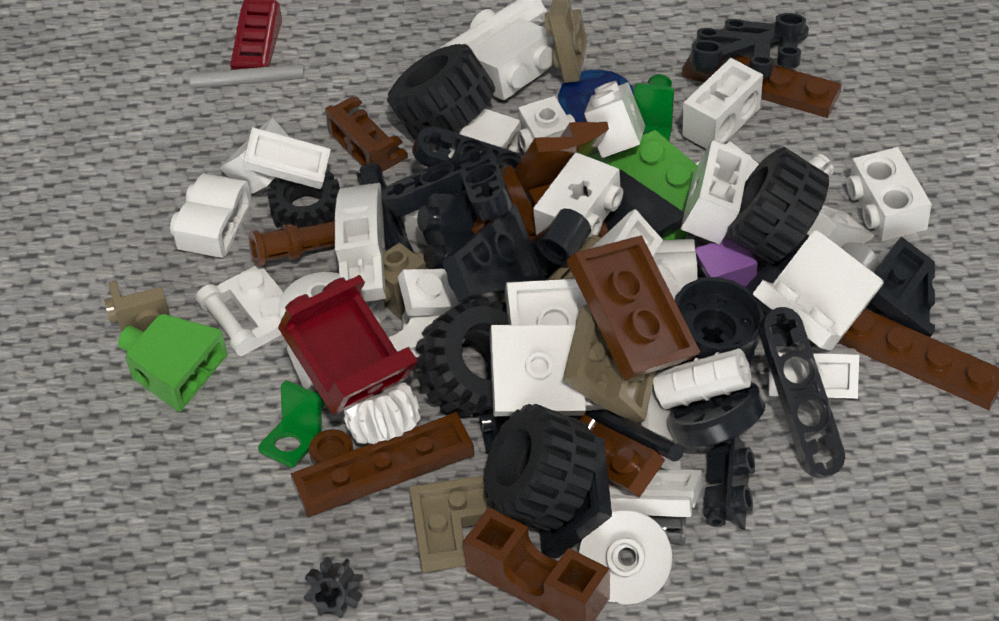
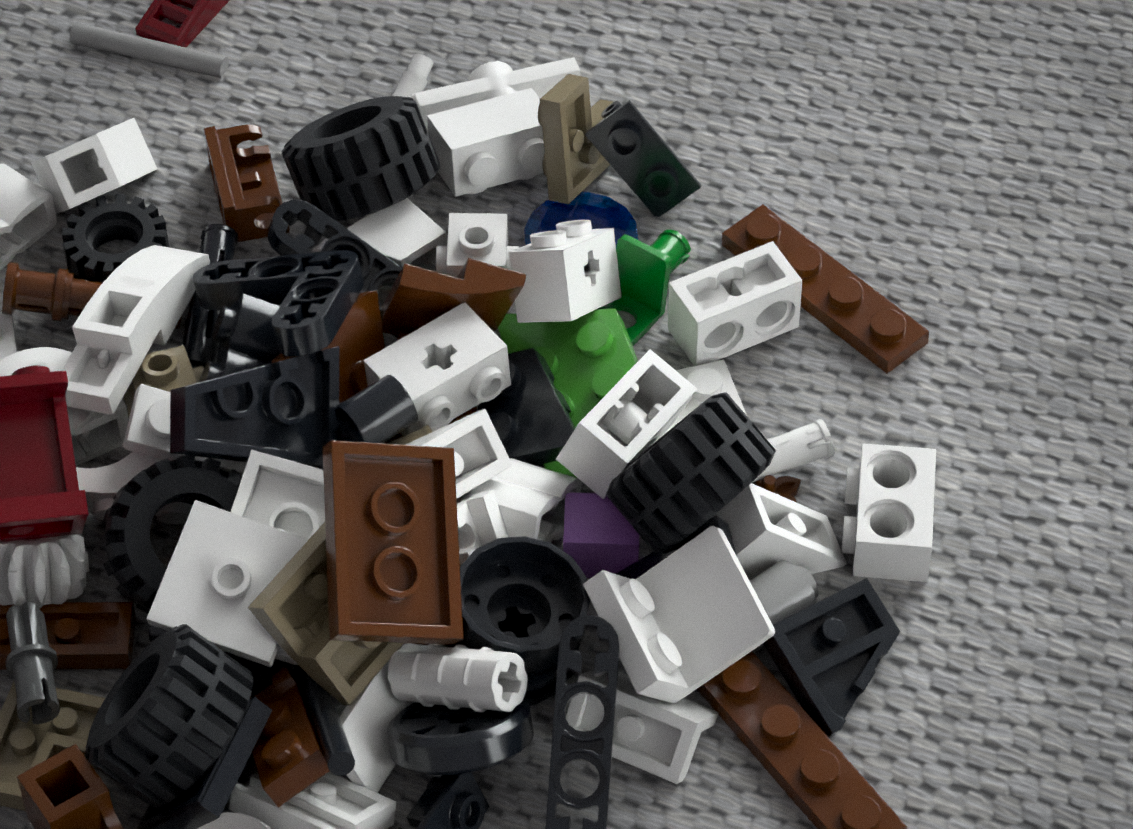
camera: 20 degrees right, 0 degrees up
white tile [242,127,331,189] -> none
black plant [690,13,809,78] -> none
none -> dark grey axle [5,601,60,724]
none -> white helmet [392,54,434,97]
none -> black hinge [585,100,702,217]

